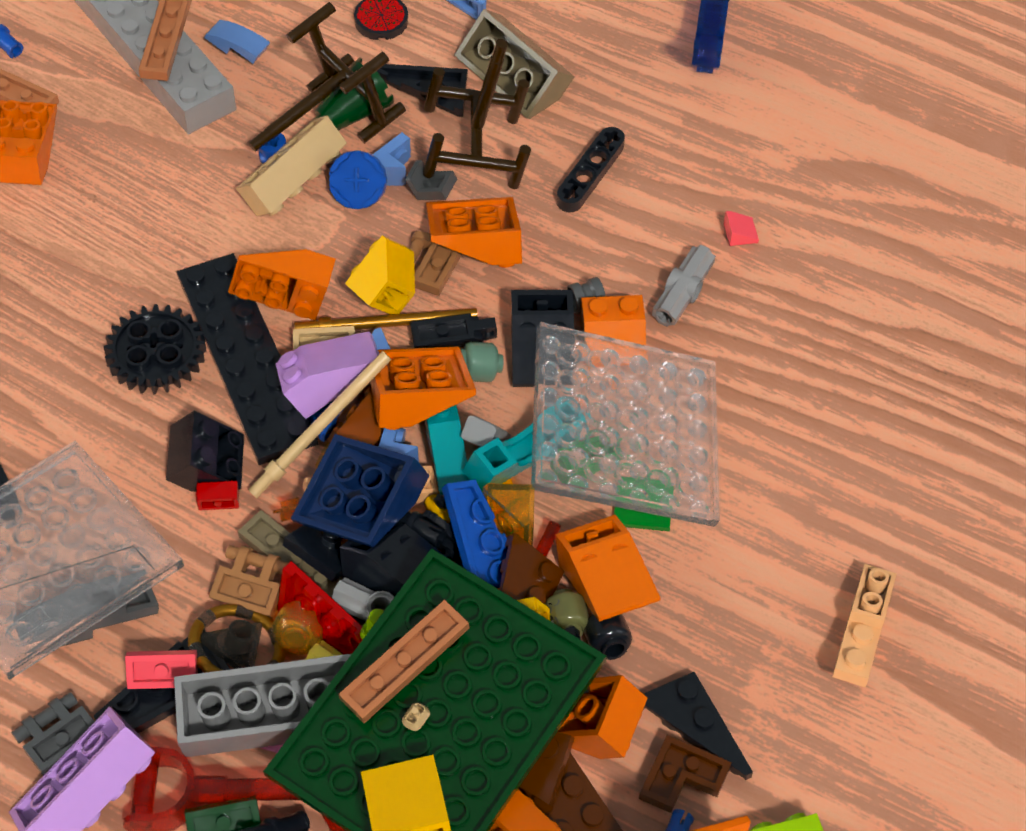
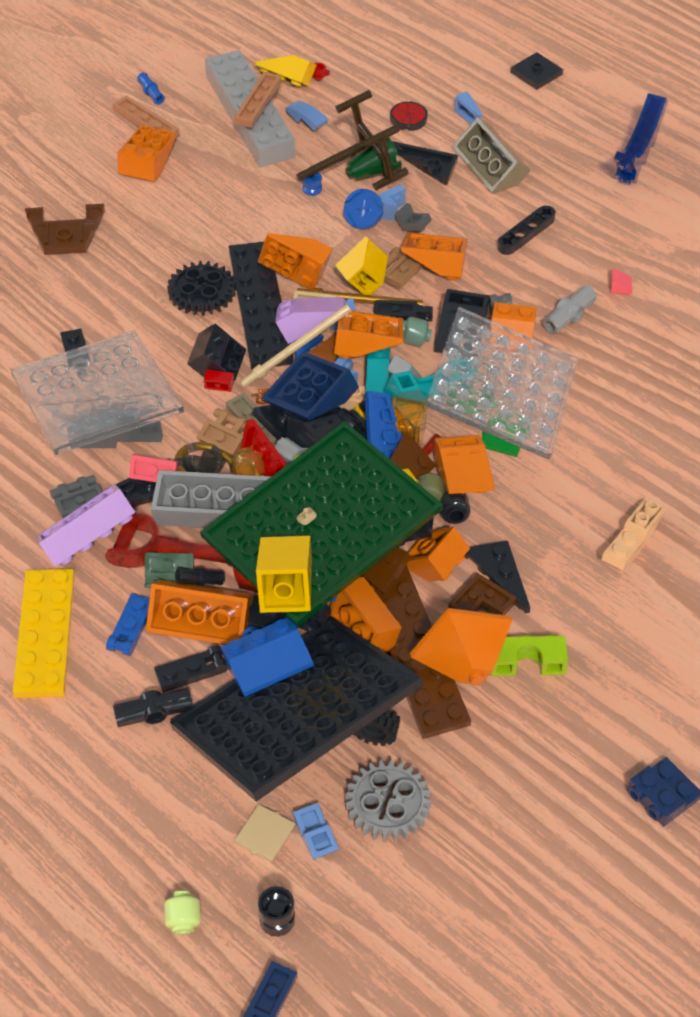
camera: 15 degrees right, 5 degrees down
tan brick [236,115,347,216] -> none
nougat plate [339,600,470,723] -> none
dark brown piece [423,39,531,189] -> none

